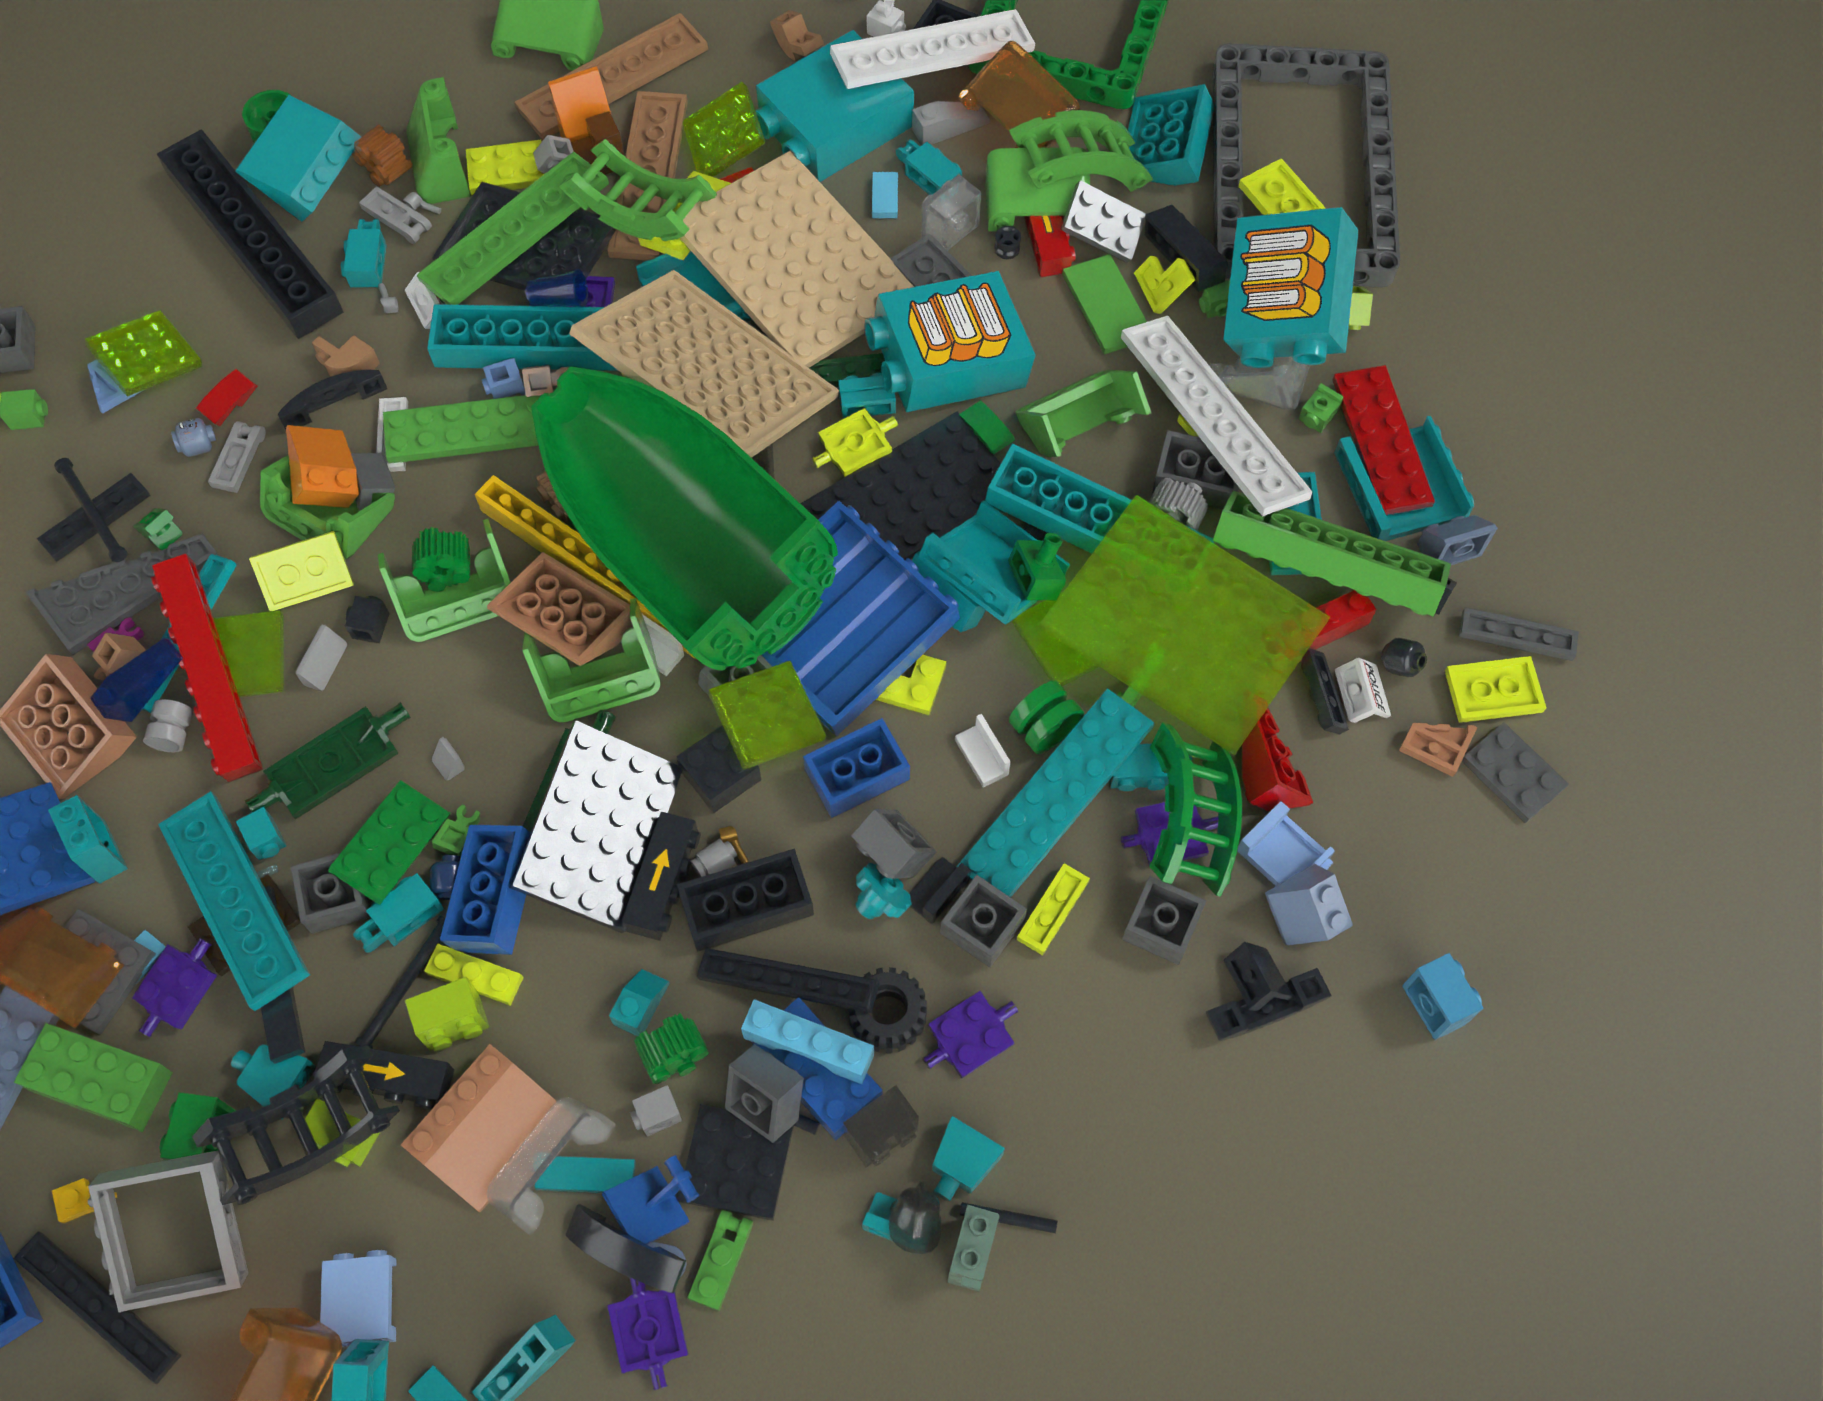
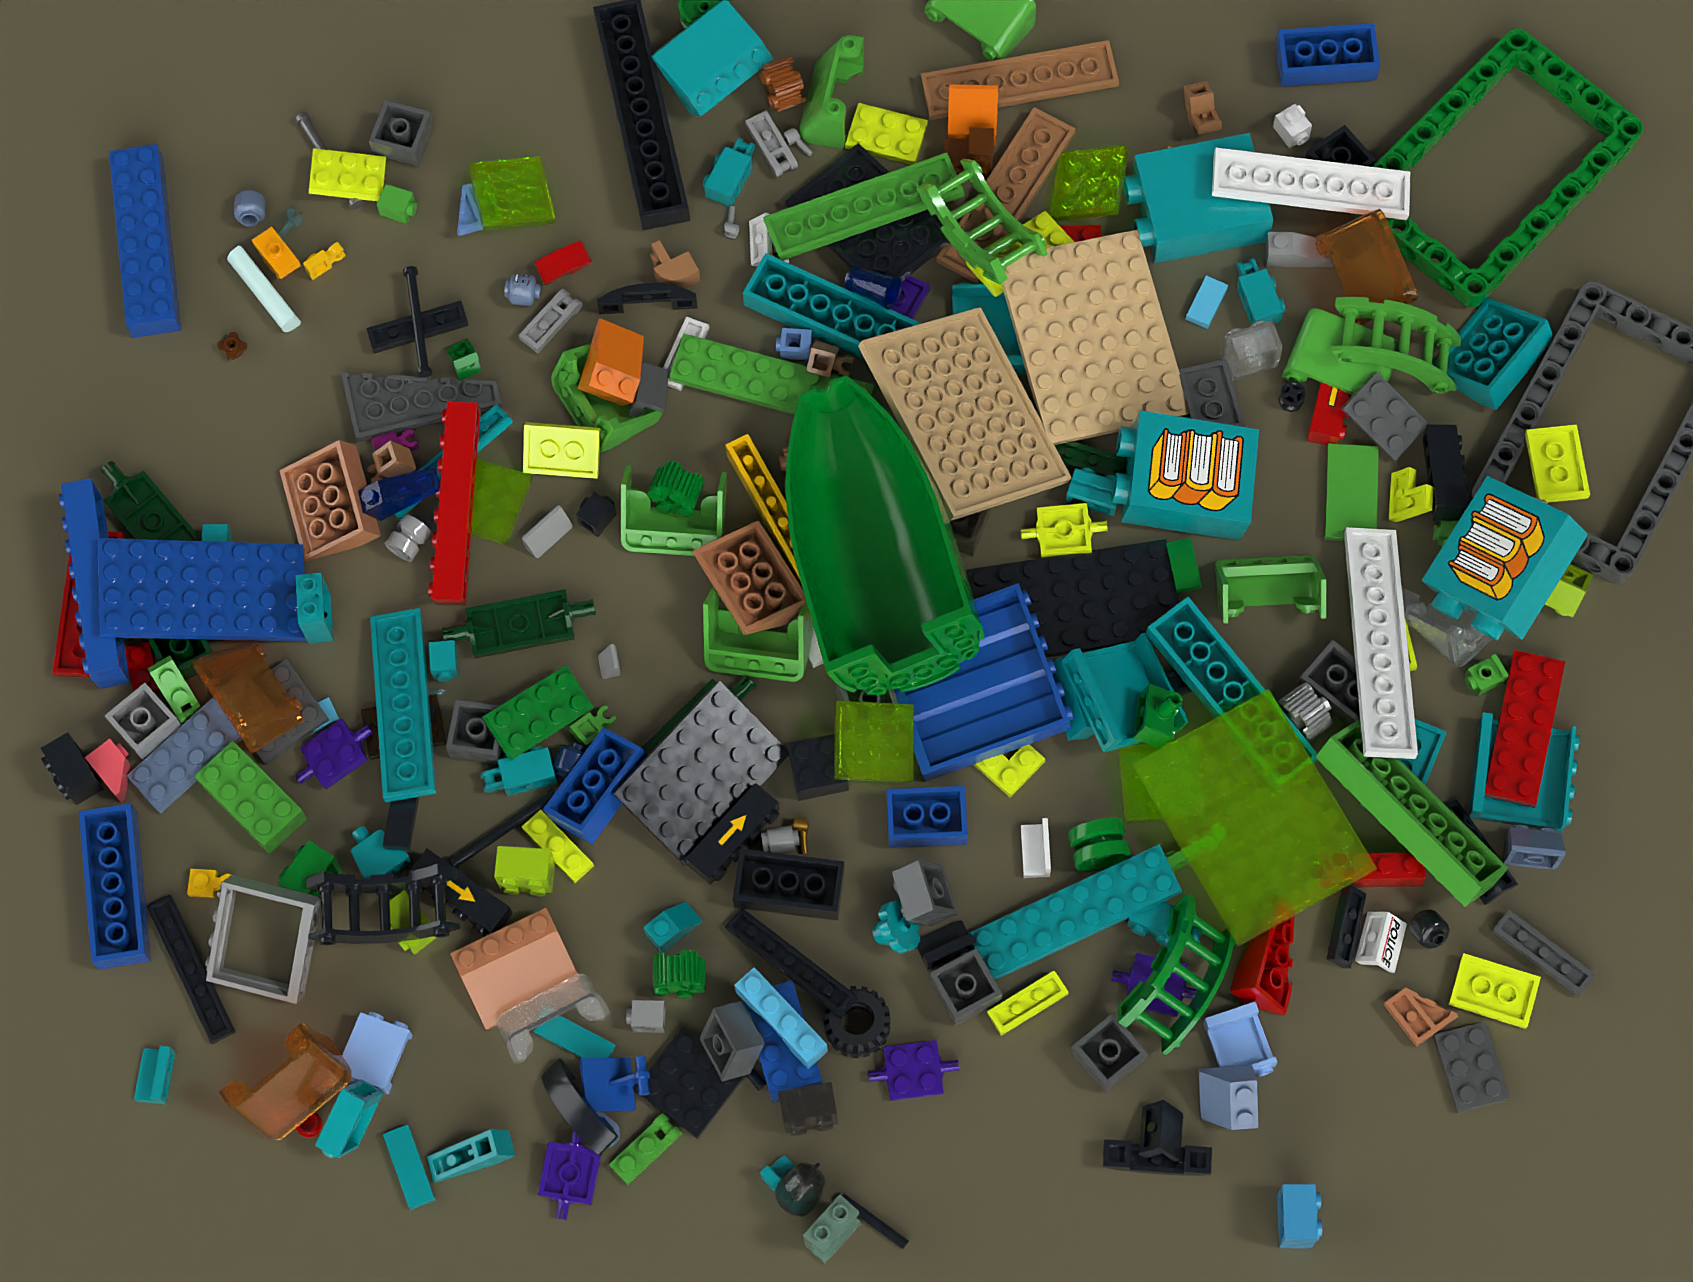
camera: 30 degrees right, 5 degrees up
light grey brick [533,135,573,174] -> none
teal torso [932,1116,1005,1202] -> none

